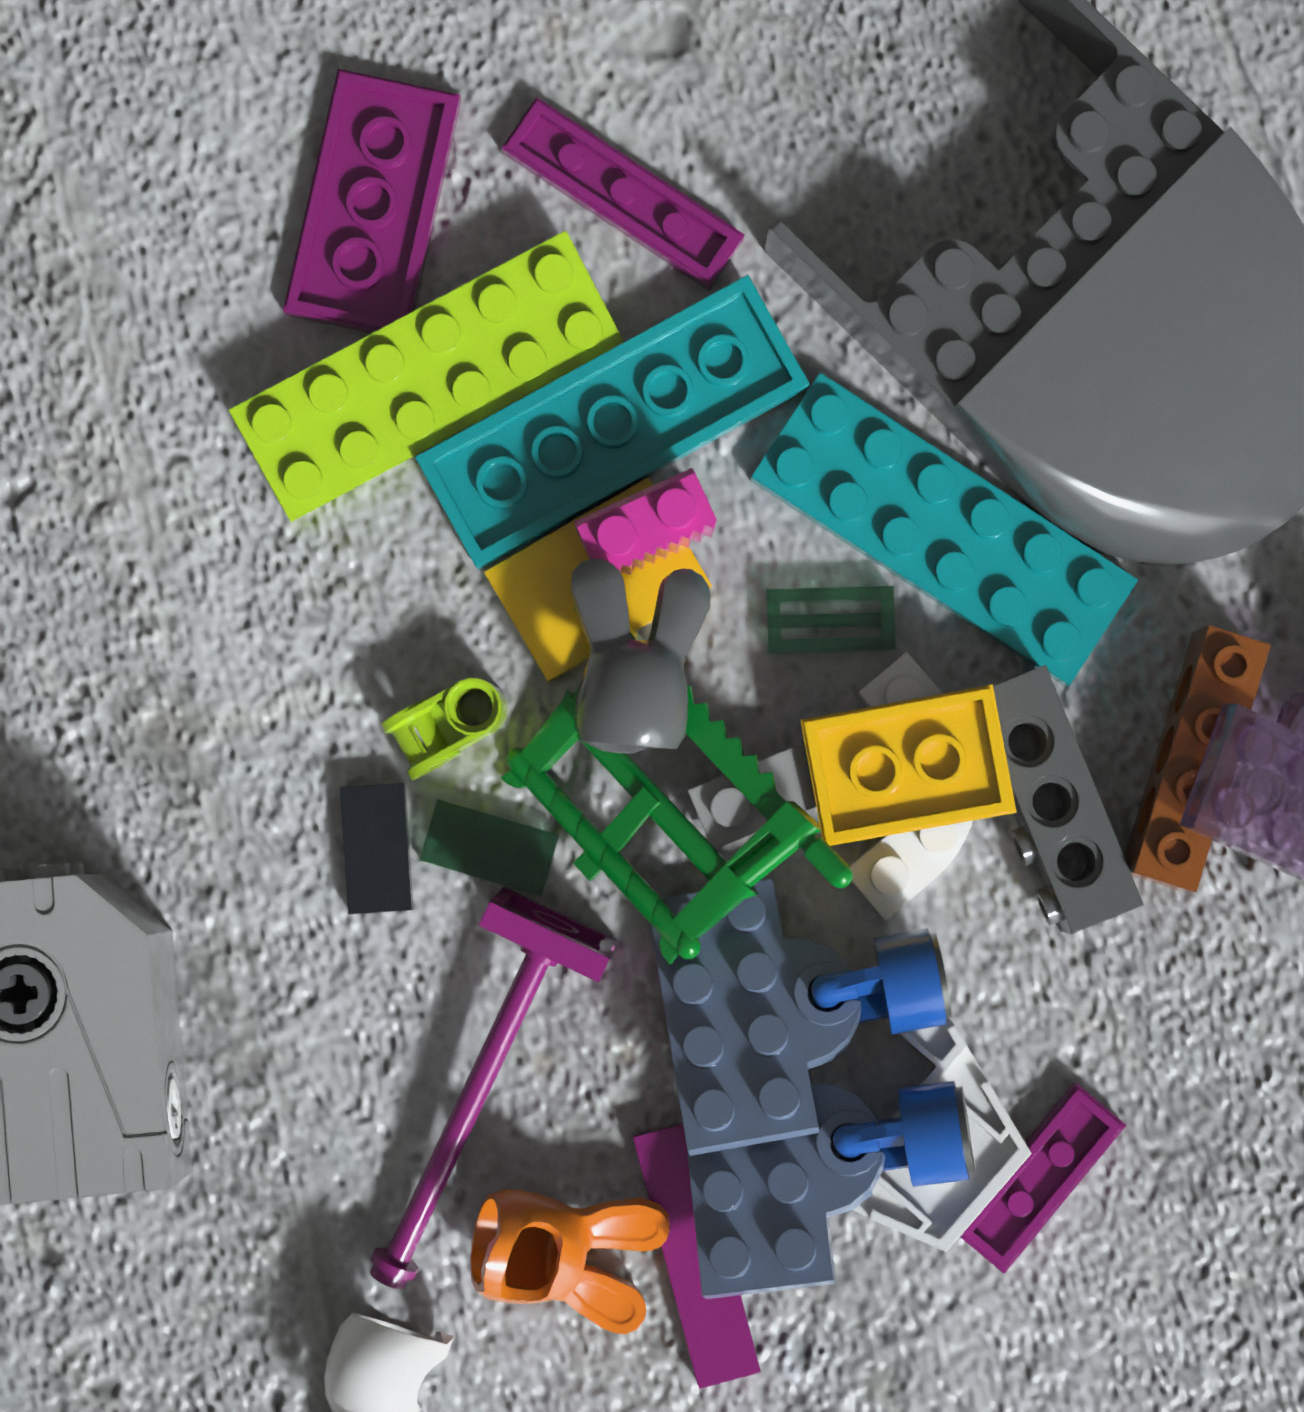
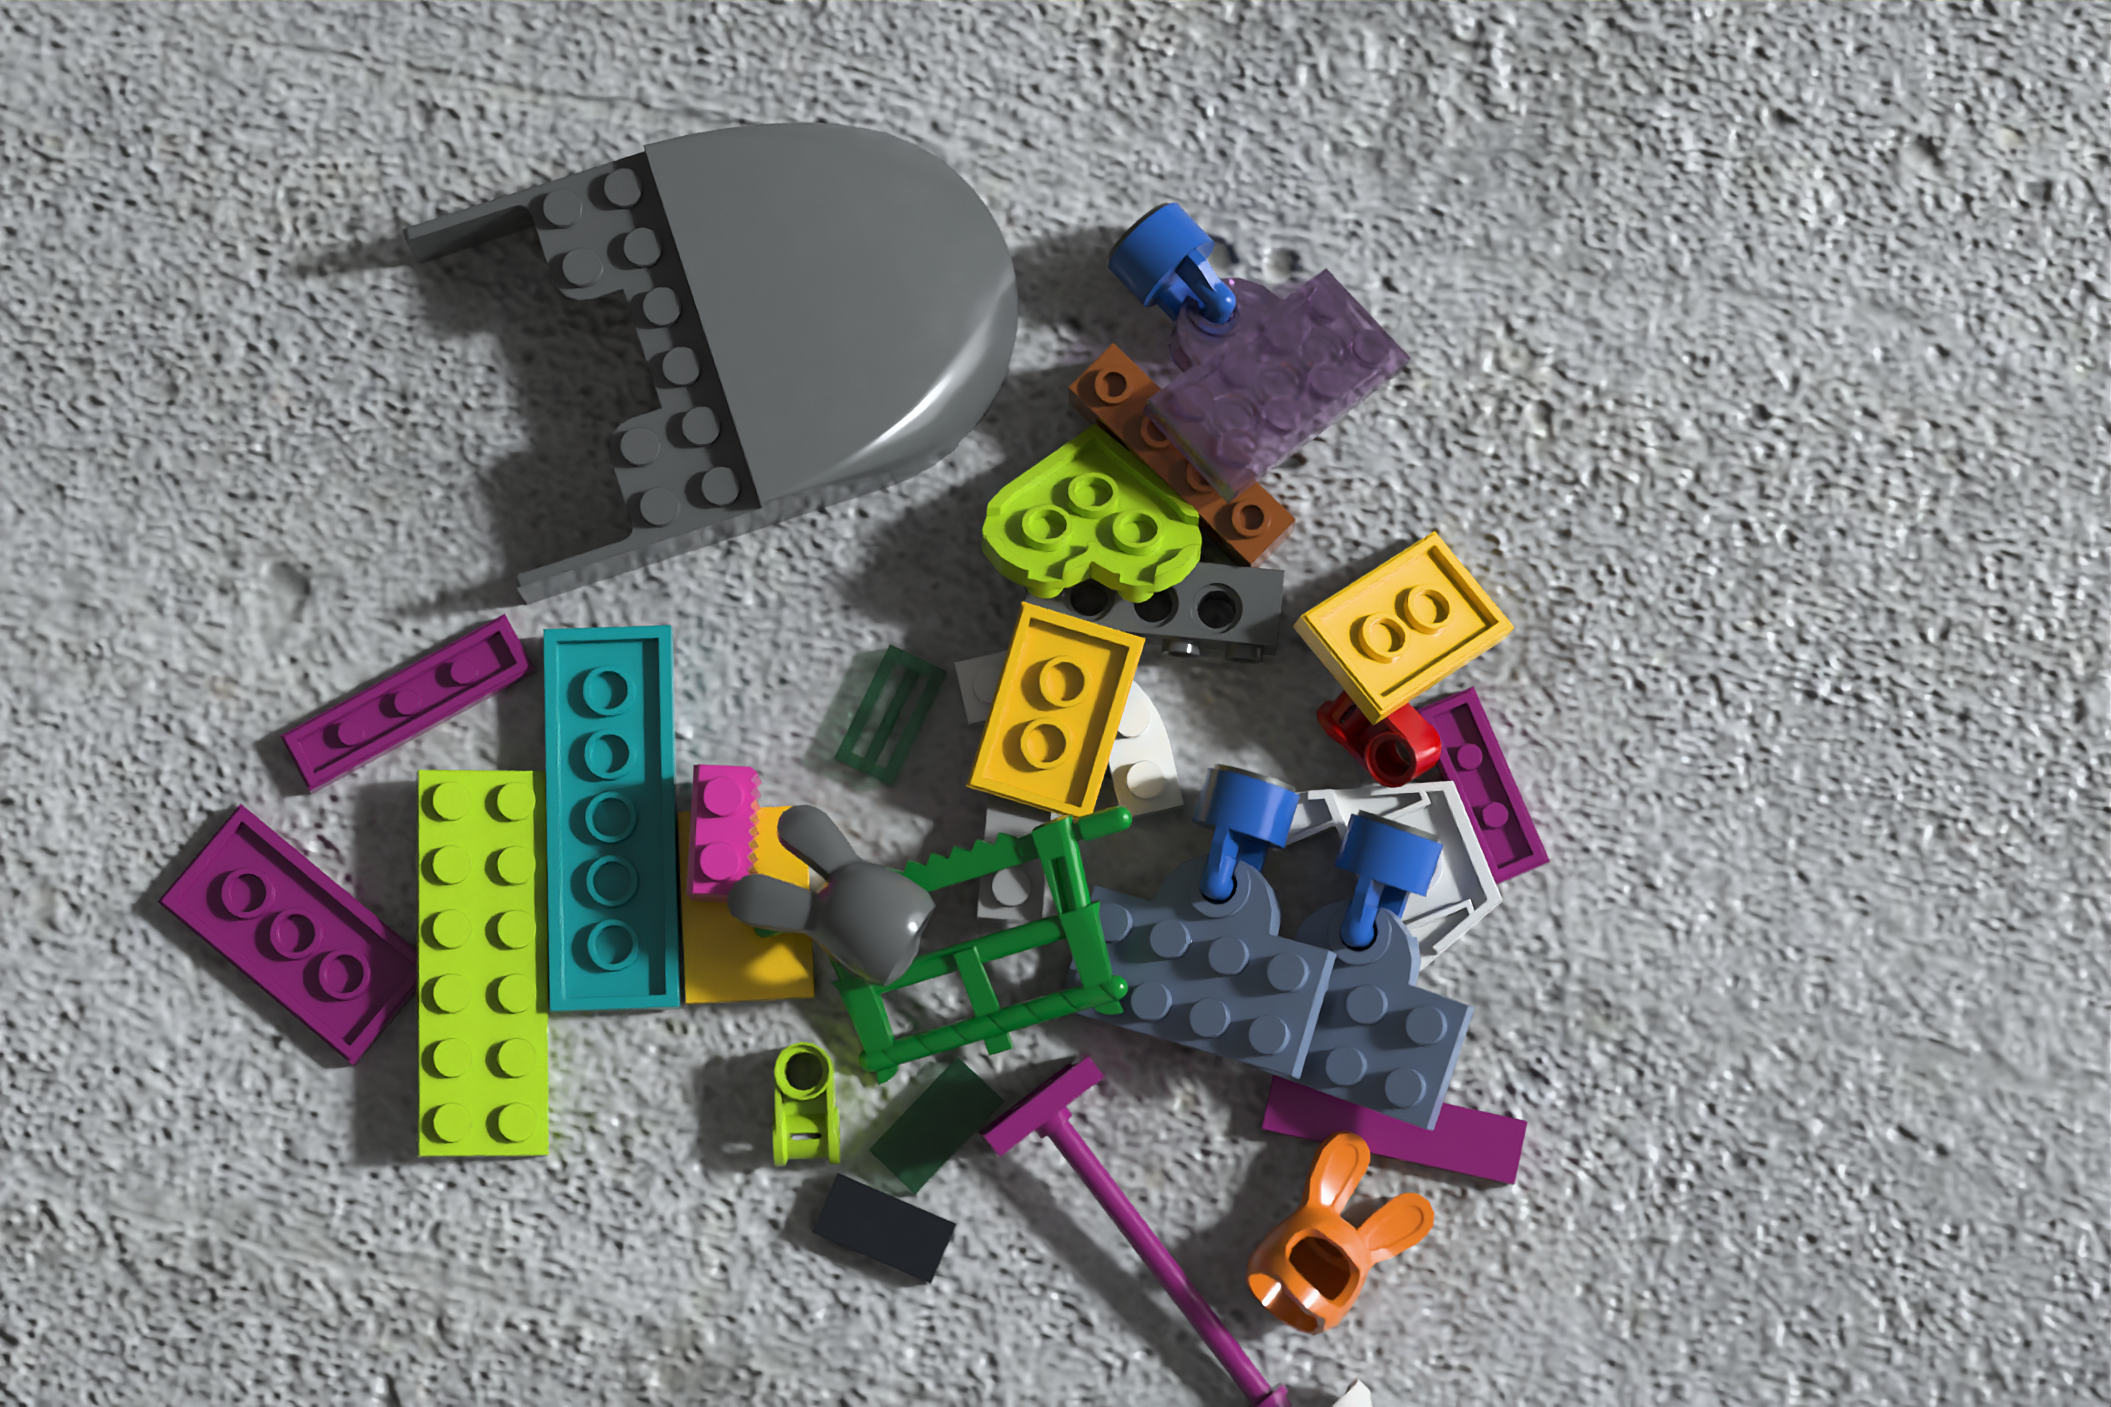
camera: 60 degrees left, 5 degrees down
teal plate [750,372,1138,687] -> none
none -> lime plate [981,424,1202,603]
none -> yellow tile [1293,531,1514,725]
none -> red piece [1316,690,1442,788]

